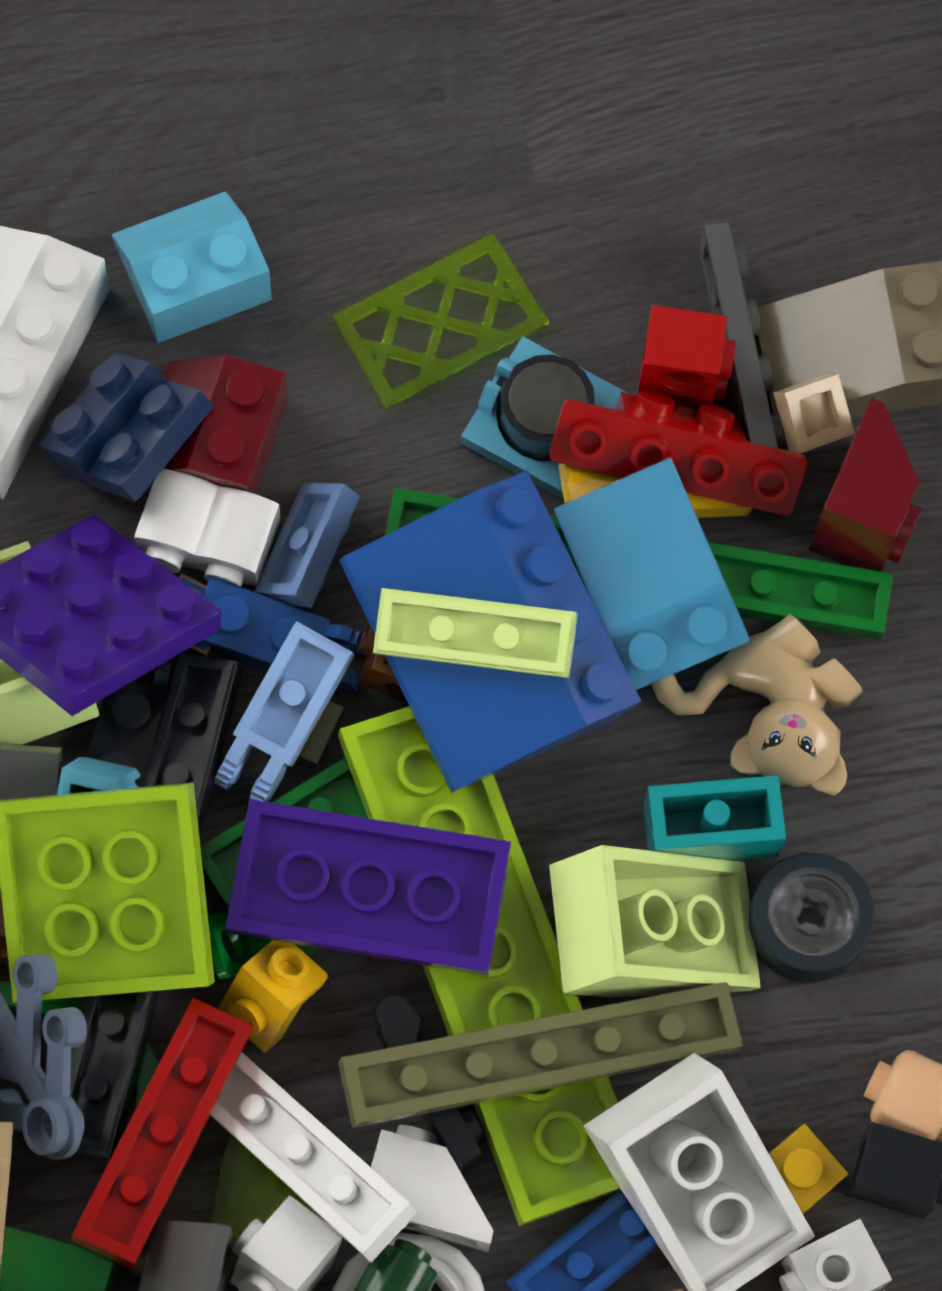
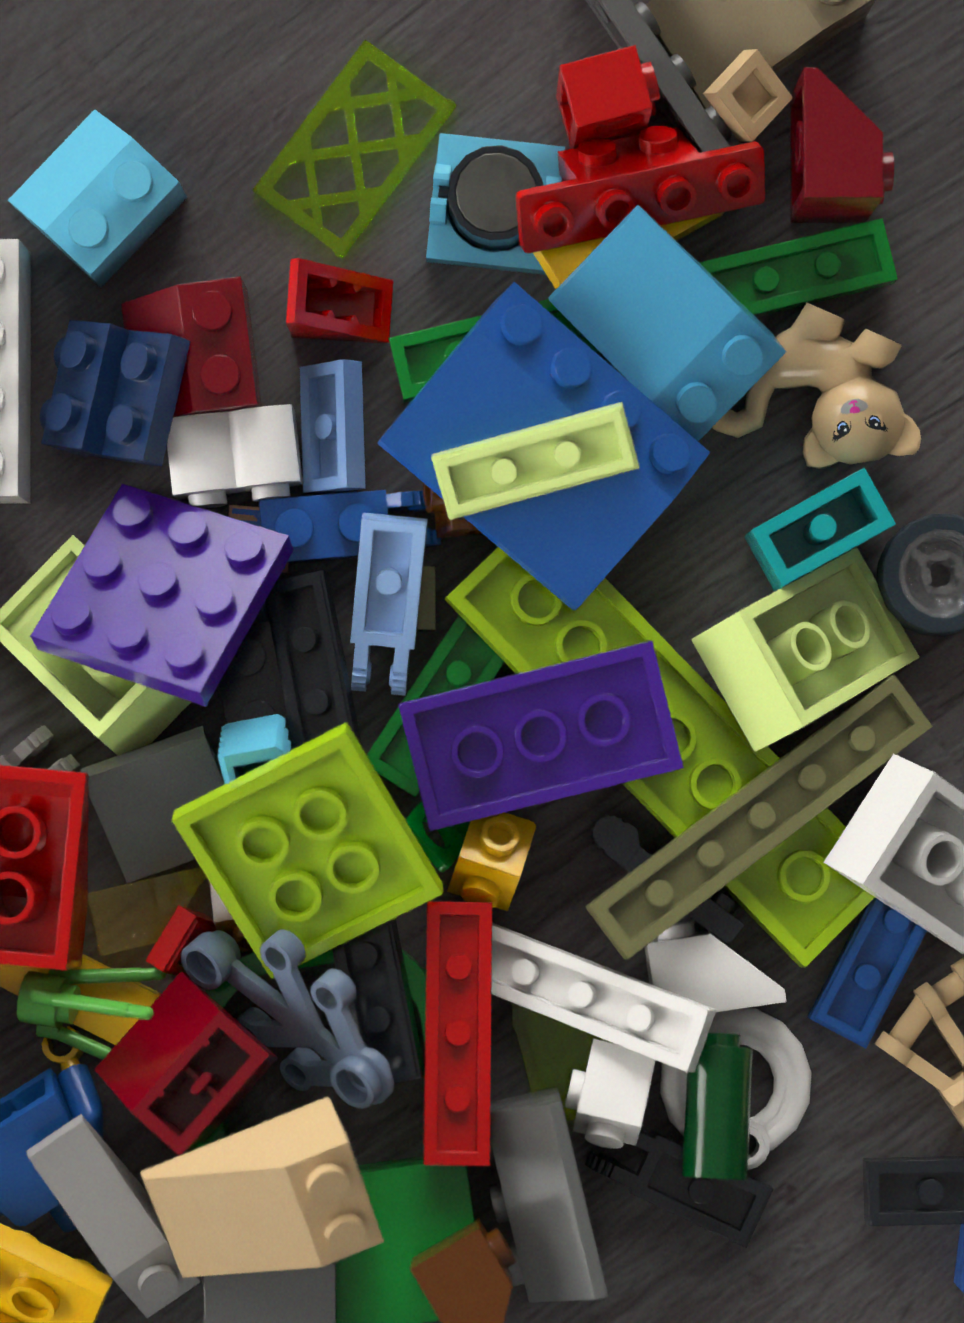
camera: 20 degrees left, 15 degrees up
none -> red slope [286,258,394,343]

